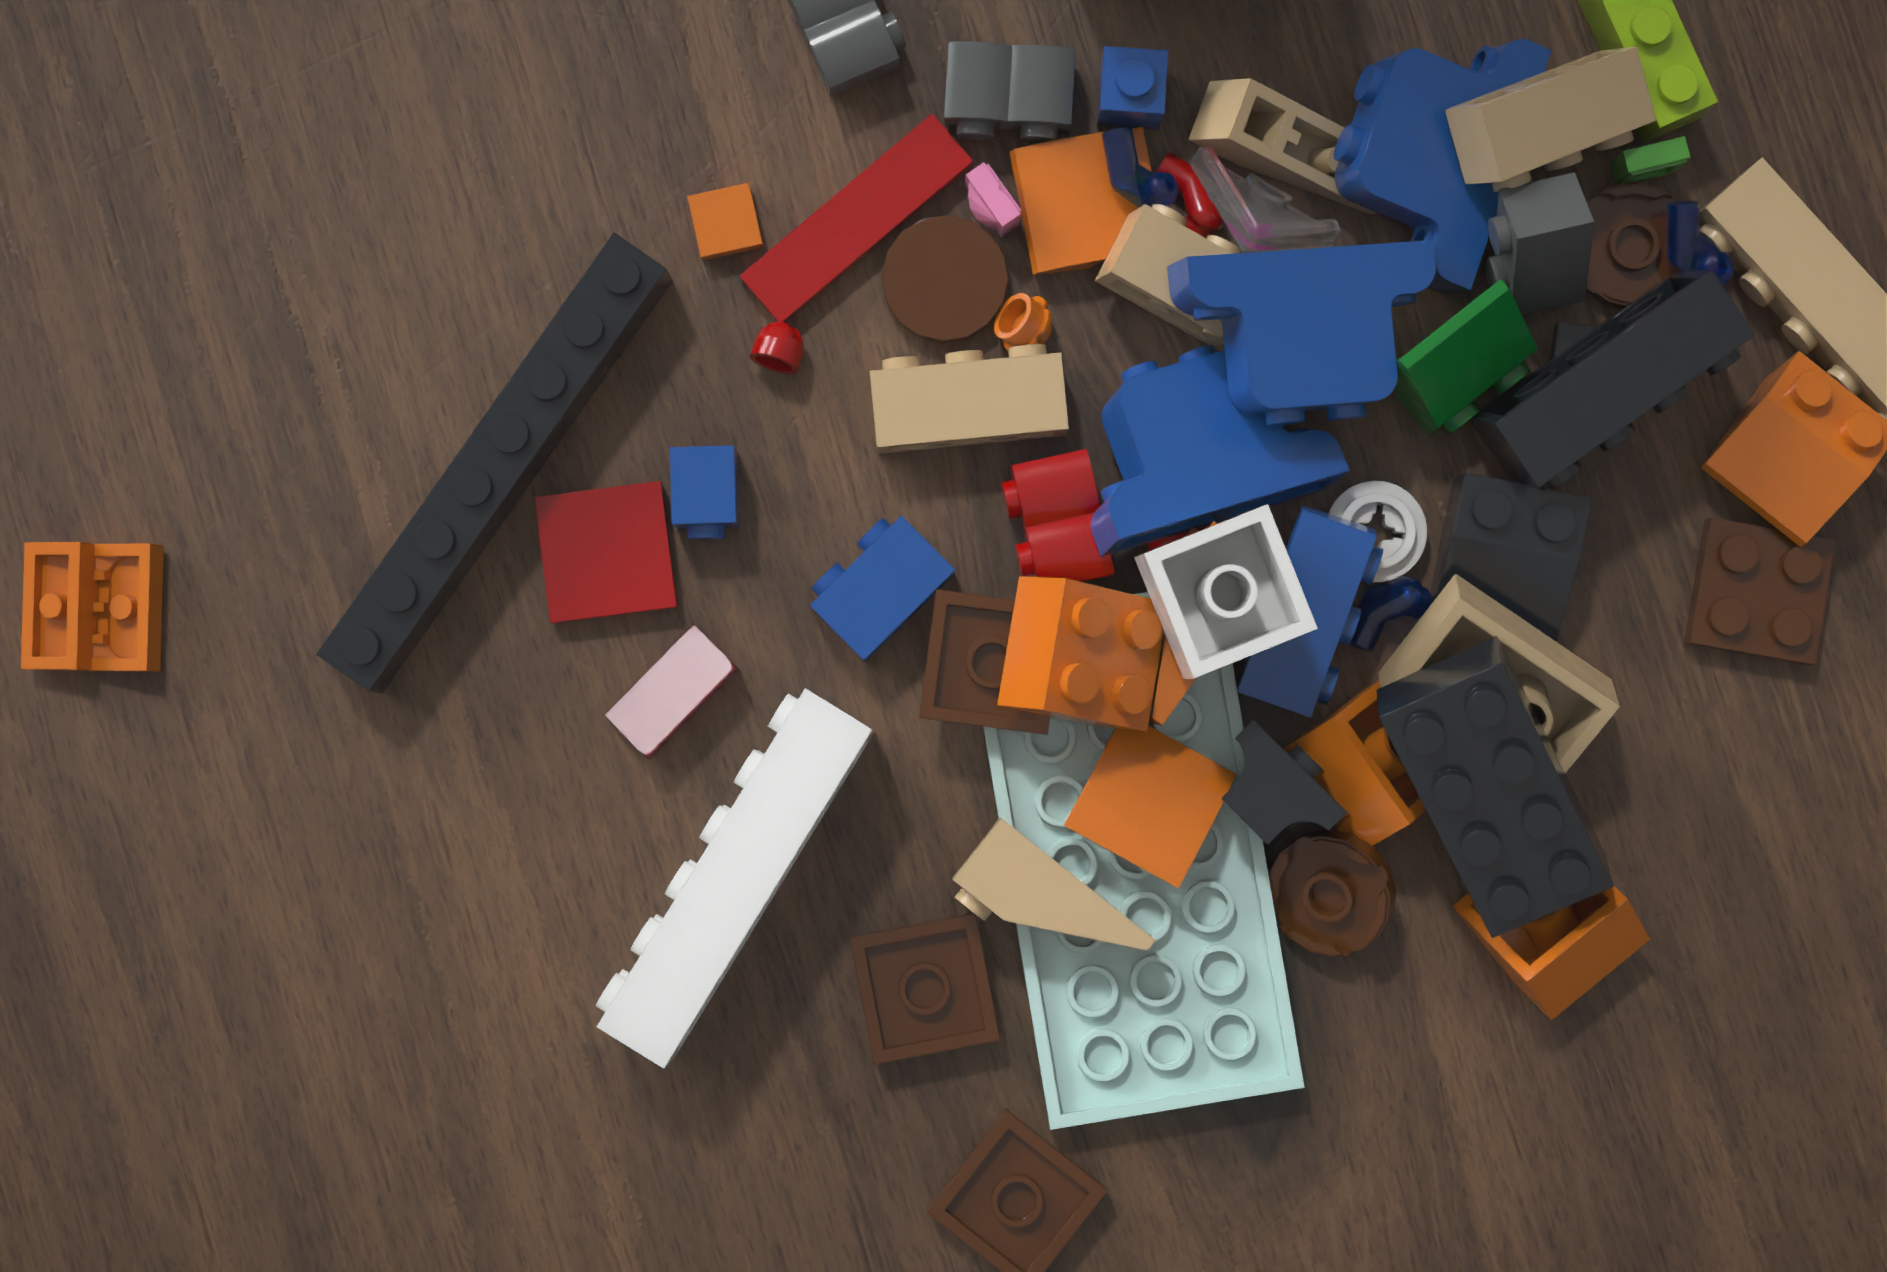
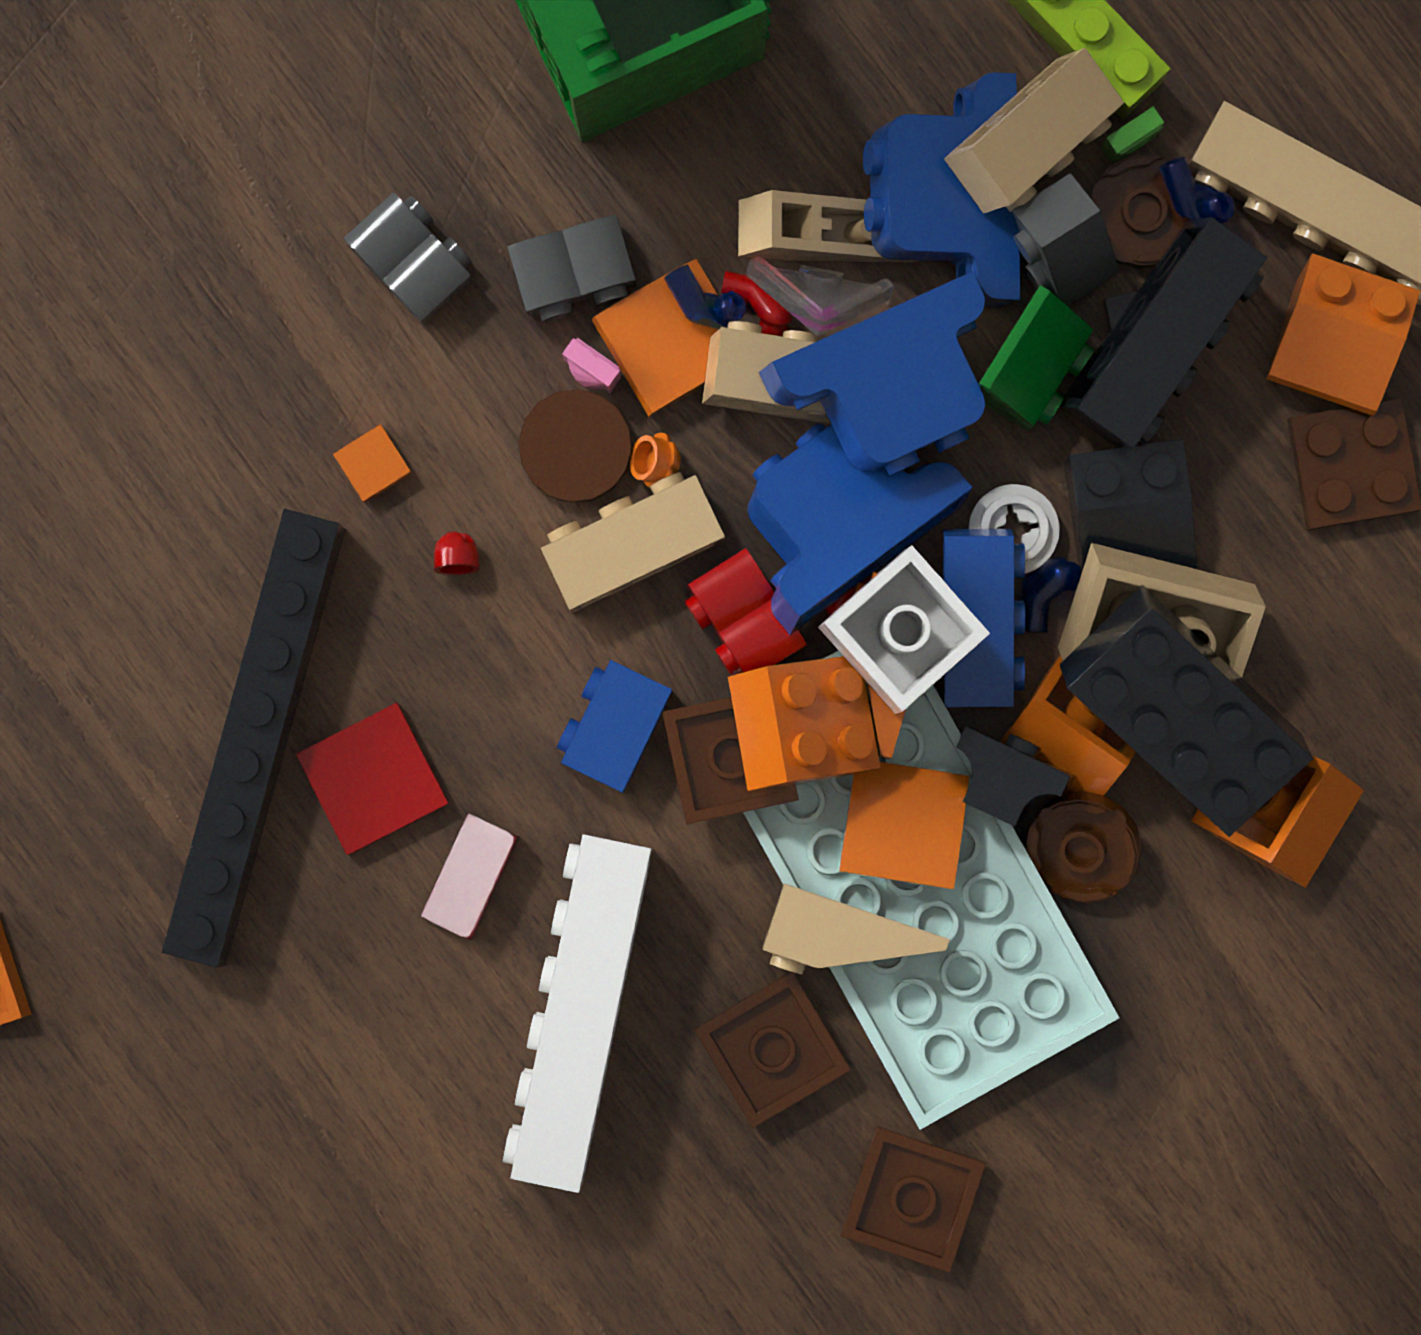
camera: 15 degrees left, 0 degrees up
blue brick [670,445,740,540] -> none
red tile [739,113,973,323] -> none
blue brick [1096,46,1169,130] -> none

